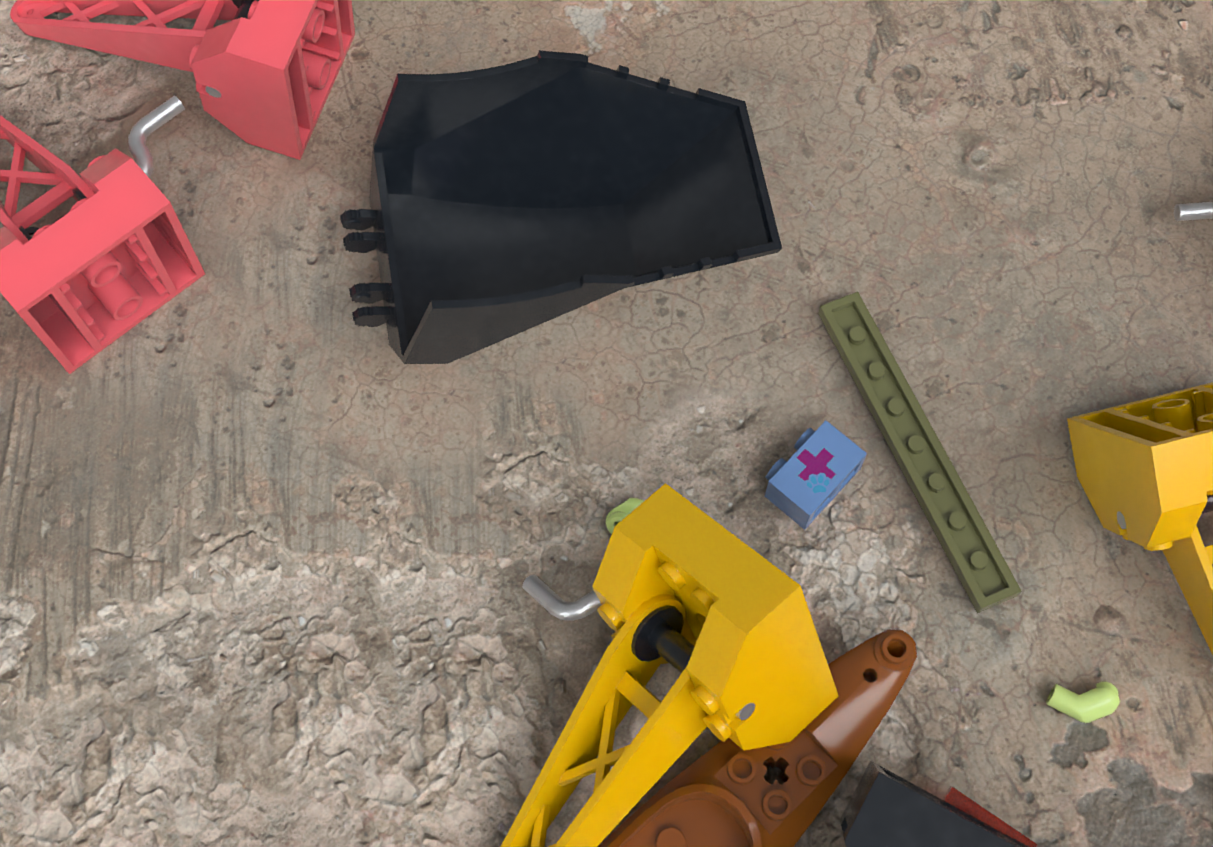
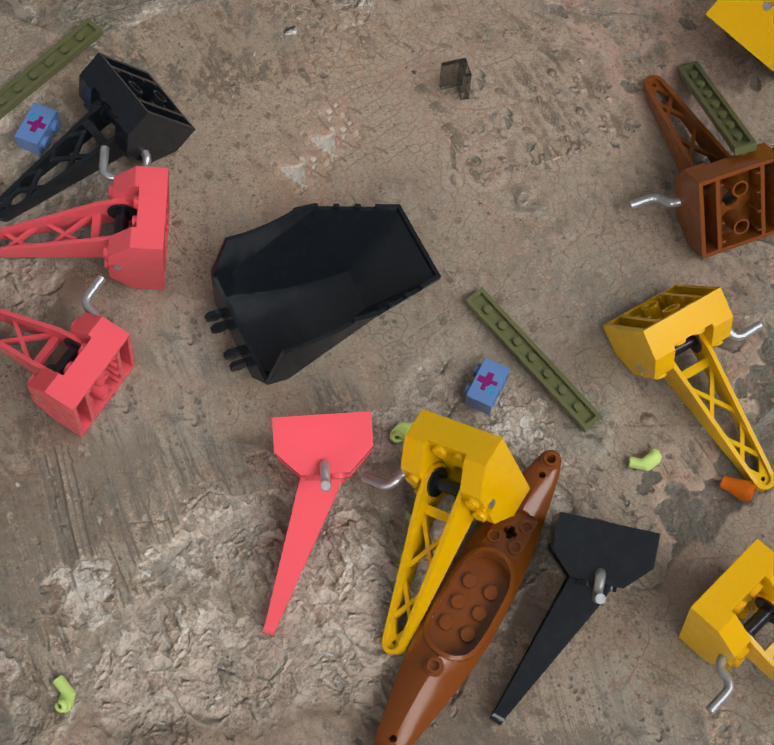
camera: 20 degrees left, 0 degrees up
none -> coral piece [262,411,373,636]

